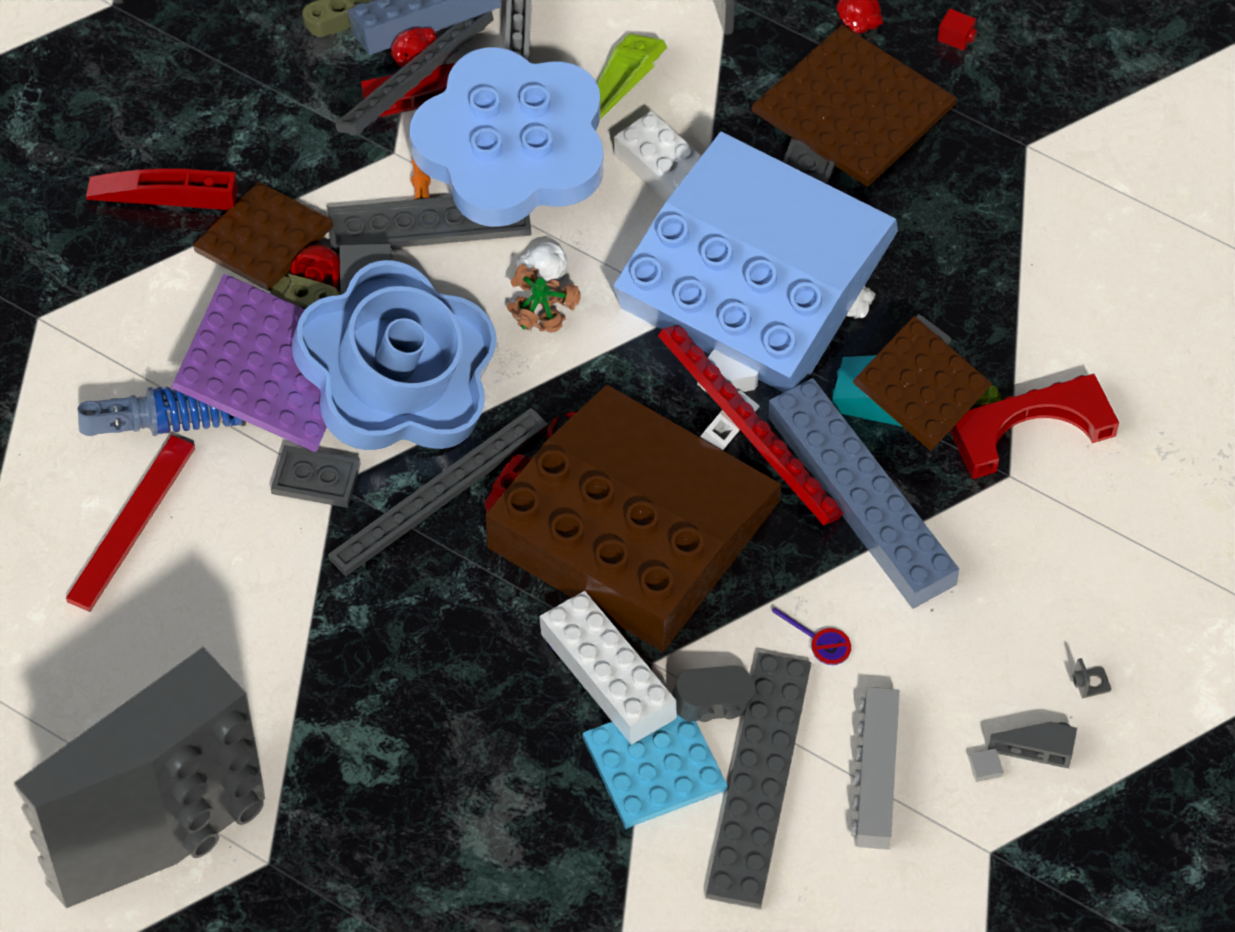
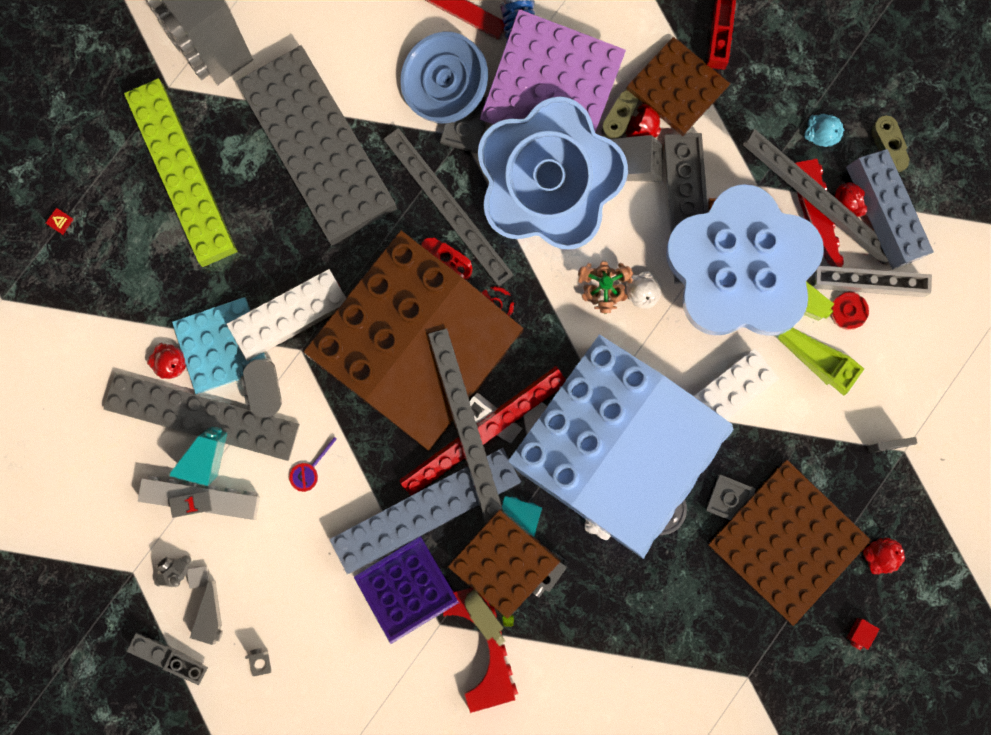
camera: 90 degrees right, 25 degrees up
none -> lime brick [124,79,238,267]
none -> dark grey slope [127,632,208,686]
none -> red hair [147,343,186,379]
none -> dark grey rock [154,555,192,588]
none -> dark grey tile [169,491,212,518]
none -> teal slope [170,427,227,486]
none -> dark grey brick [236,45,397,246]
none -> dark purple plate [354,536,459,644]
none -> medium blue container [401,32,488,124]
none -> dark grey plate [428,329,503,523]
none -> olive piece [465,589,506,646]
none -> medium azure hair [804,114,844,147]
none -> red tile [831,292,869,330]

